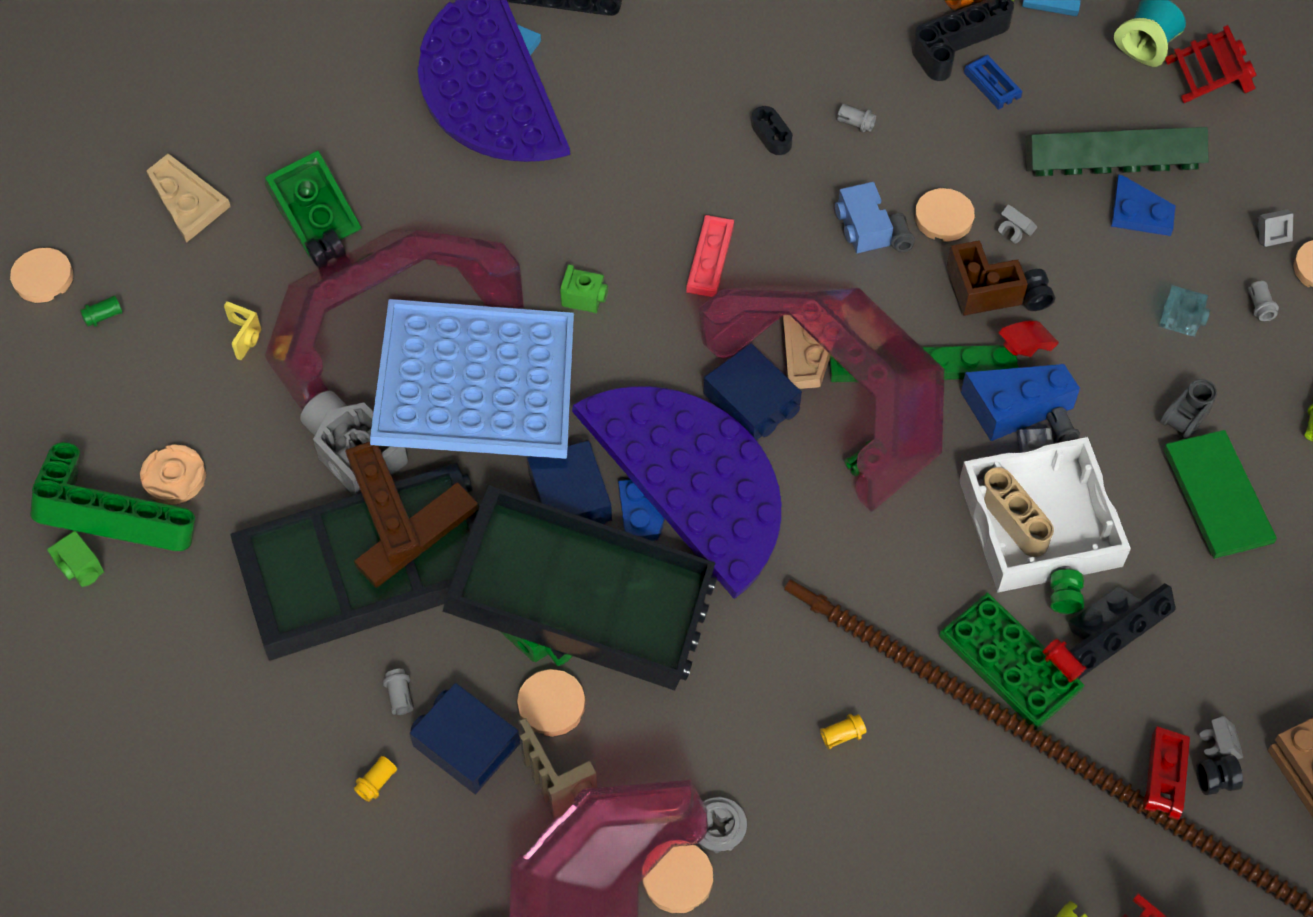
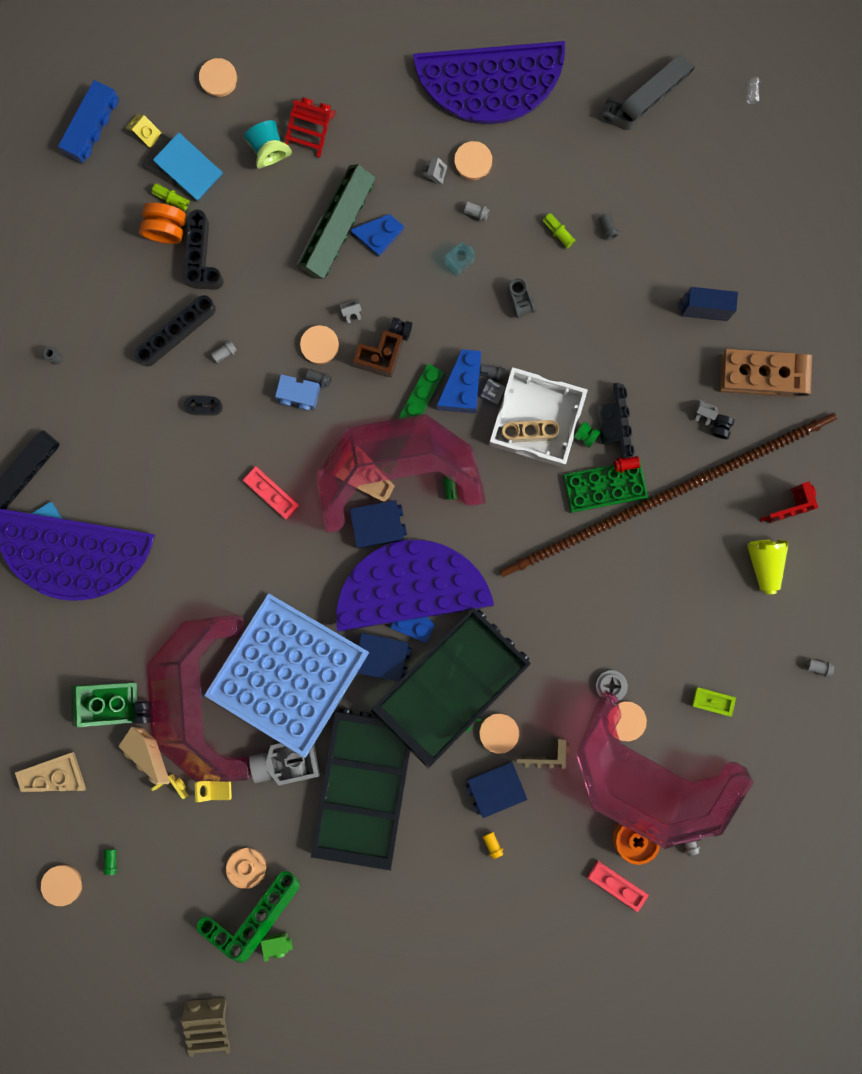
camera: 60 degrees left, 25 degrees up
reddish brown tile [345,441,421,562] -> none
reddish brown tile [354,482,479,588] -> none
light grey pin [383,669,413,715] -> none
bright green brick [560,264,608,313] -> none
yellow pin [820,713,866,750] -> none
blue tile [964,55,1023,110] -> none
red slope [998,321,1059,357] -> none
red plate [1143,726,1190,820] -> none
green tile [1163,430,1277,559] -> none
none -> tan slope [118,727,170,785]
none -> black beam [135,295,216,367]
none -> light yellow bracket [195,779,231,802]

